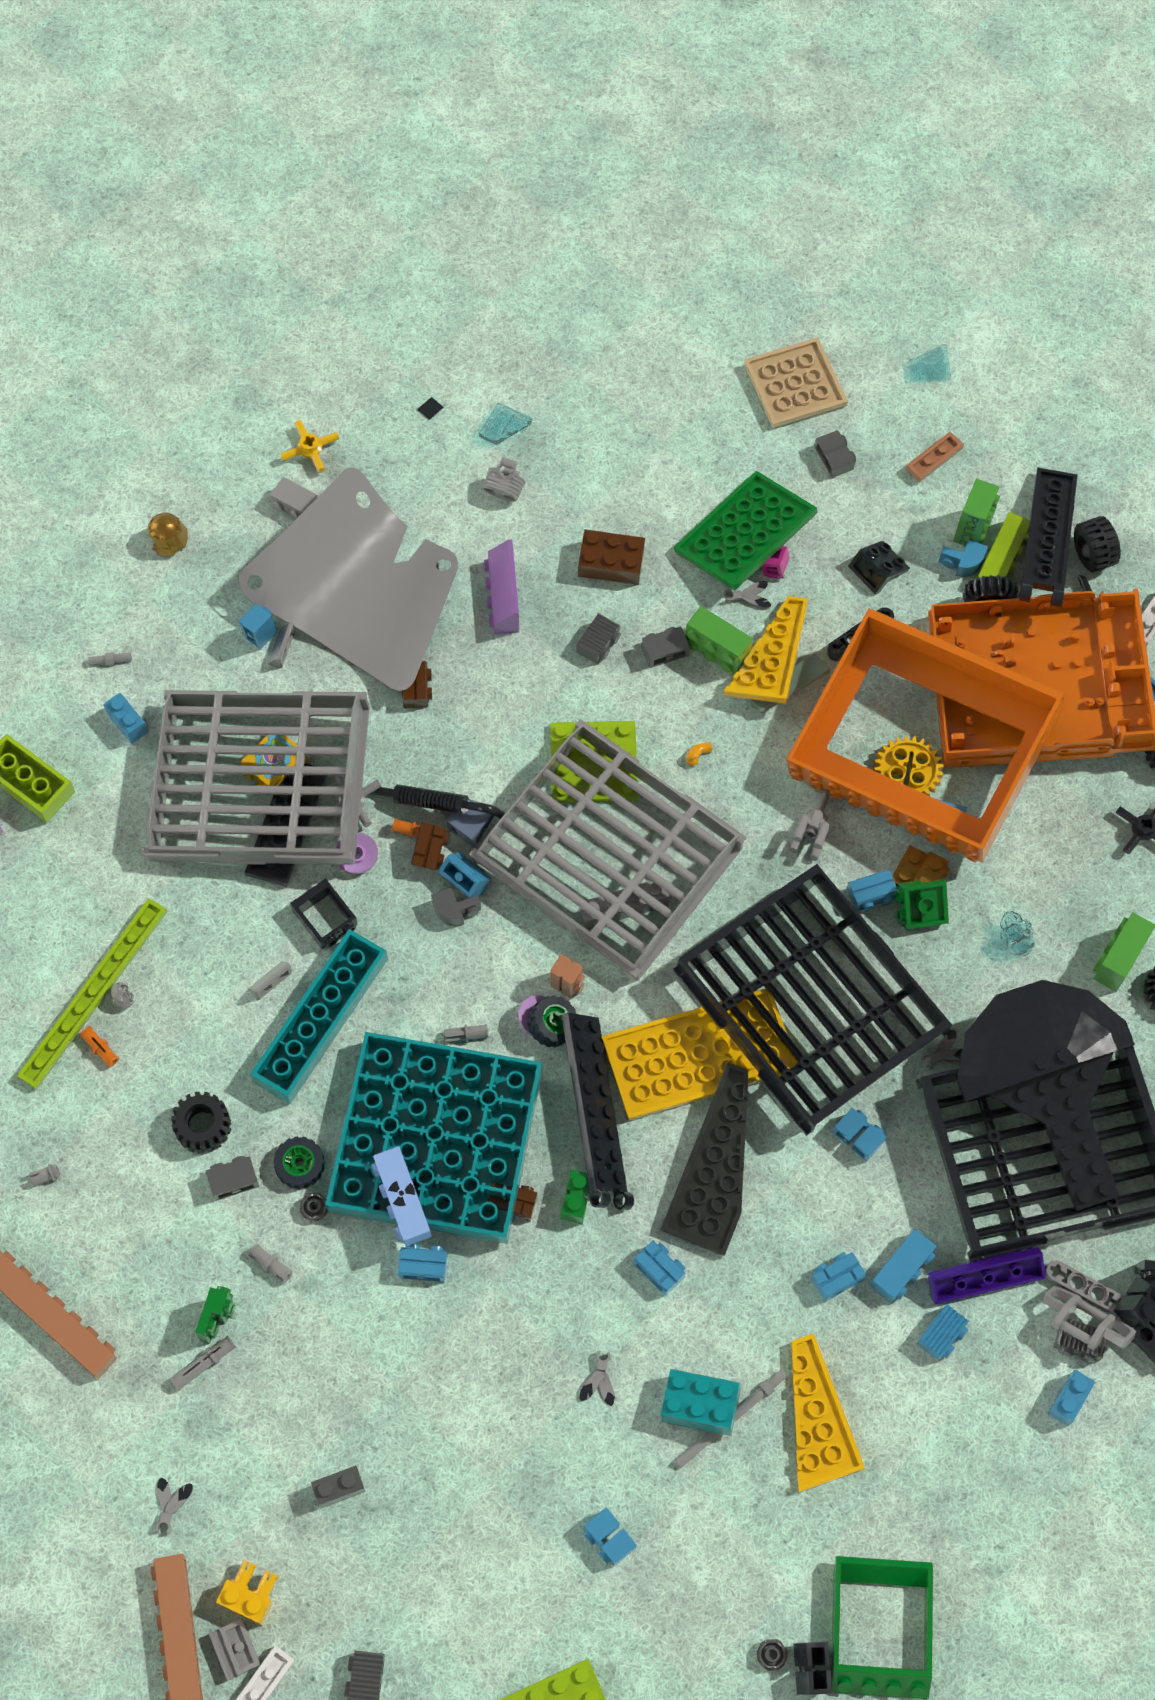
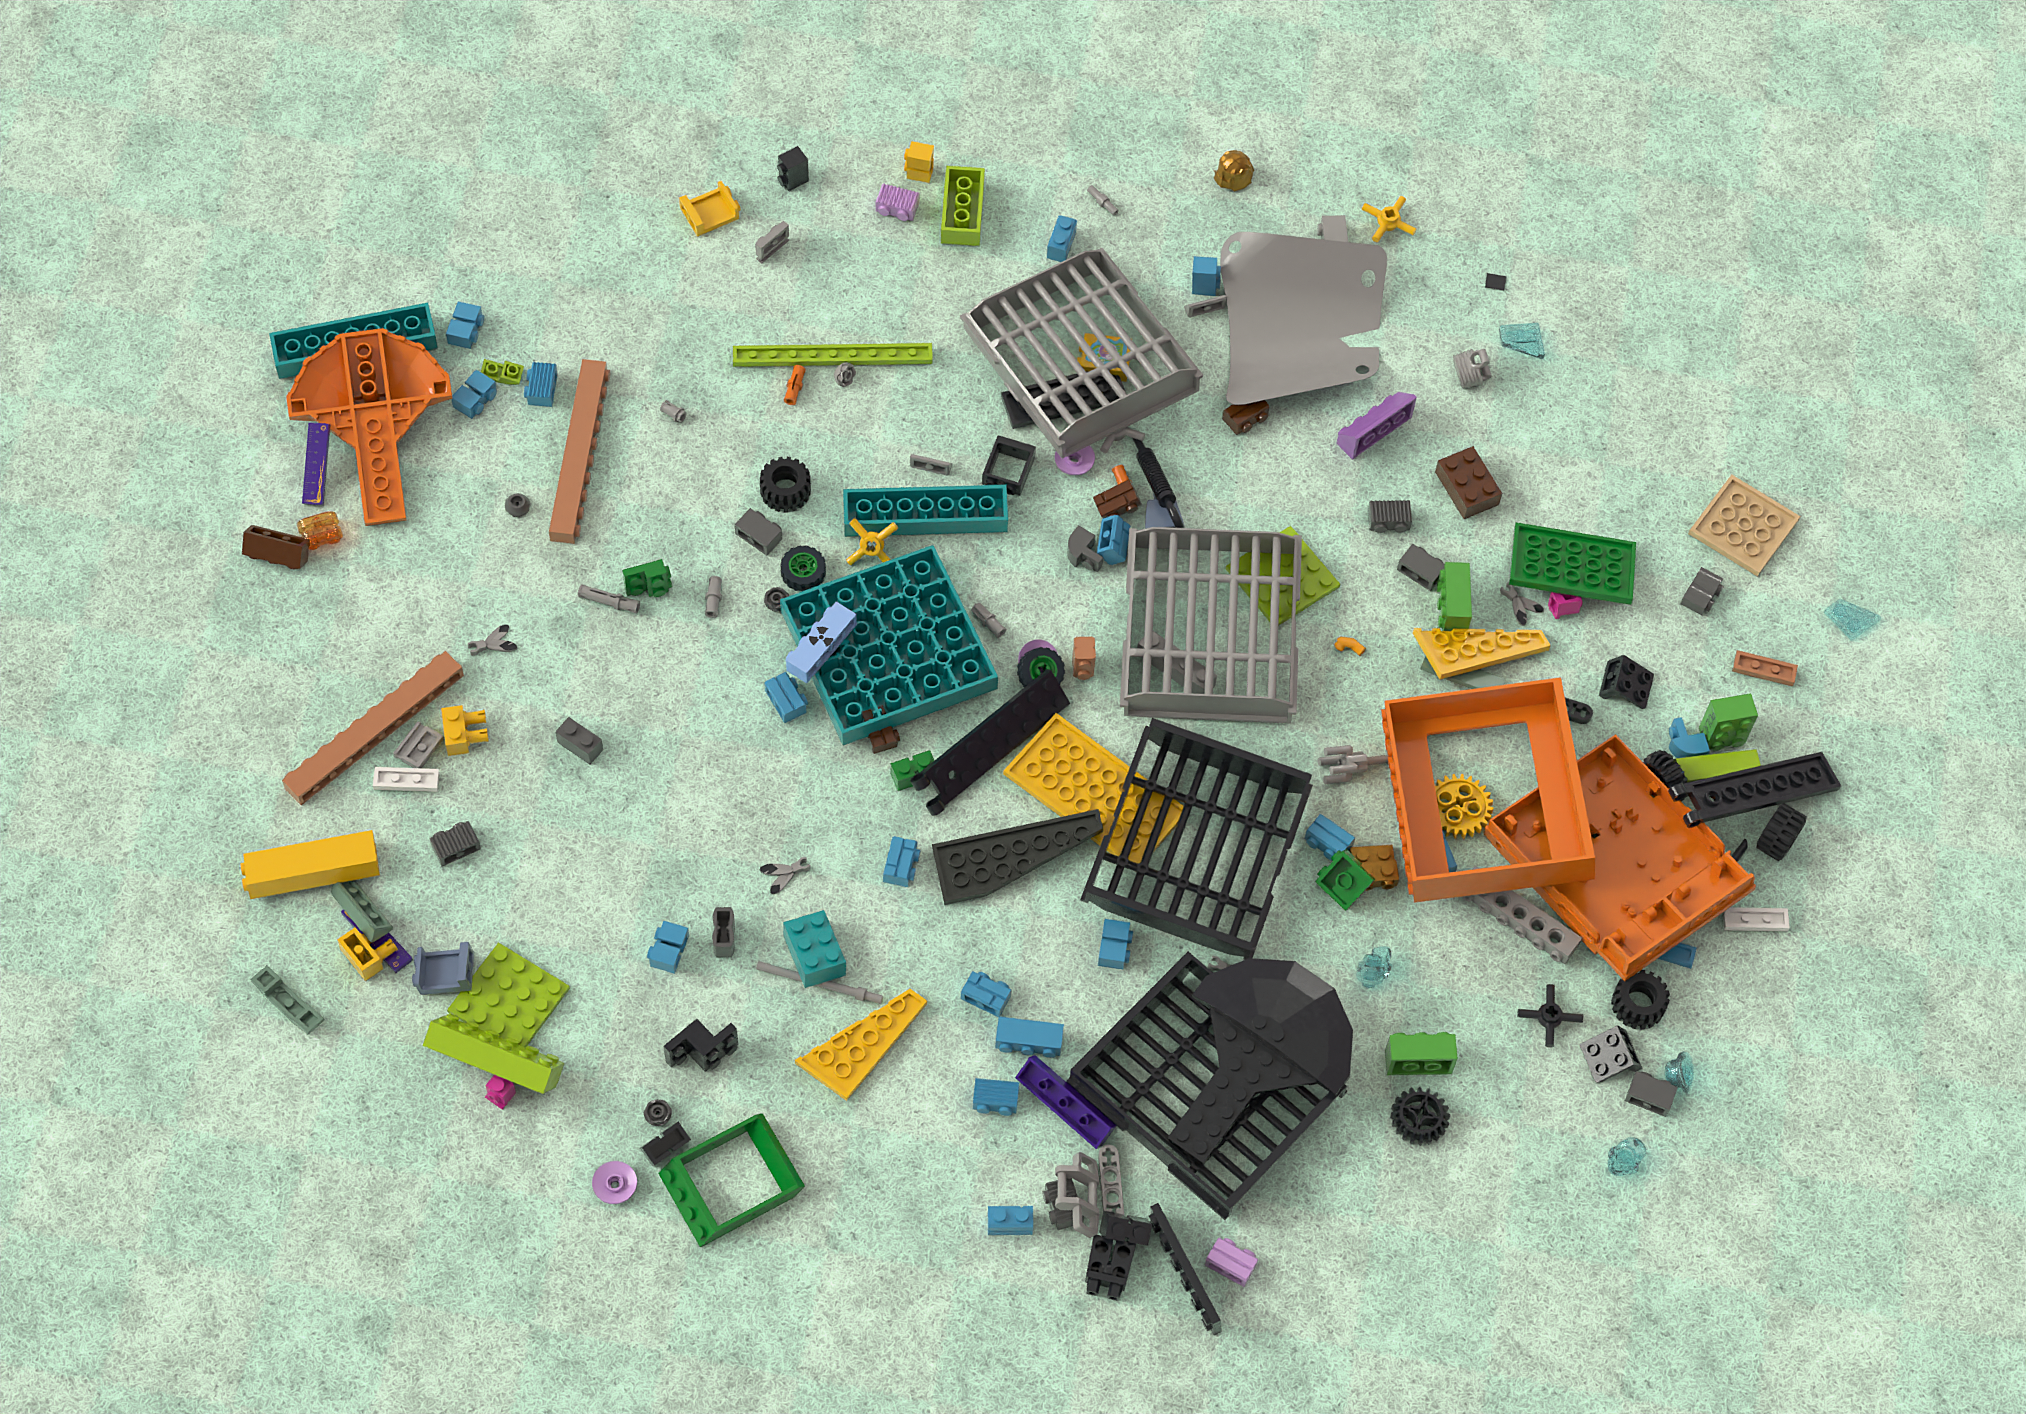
camera: 55 degrees right, 5 degrees down
none -> dark grey plate [505,493,530,517]
none -> black bracket [663,1019,738,1072]
none -> dark grey brick [712,907,735,957]
none -> yellow bar [846,518,898,565]
none -> light grey brick [1462,866,1582,964]

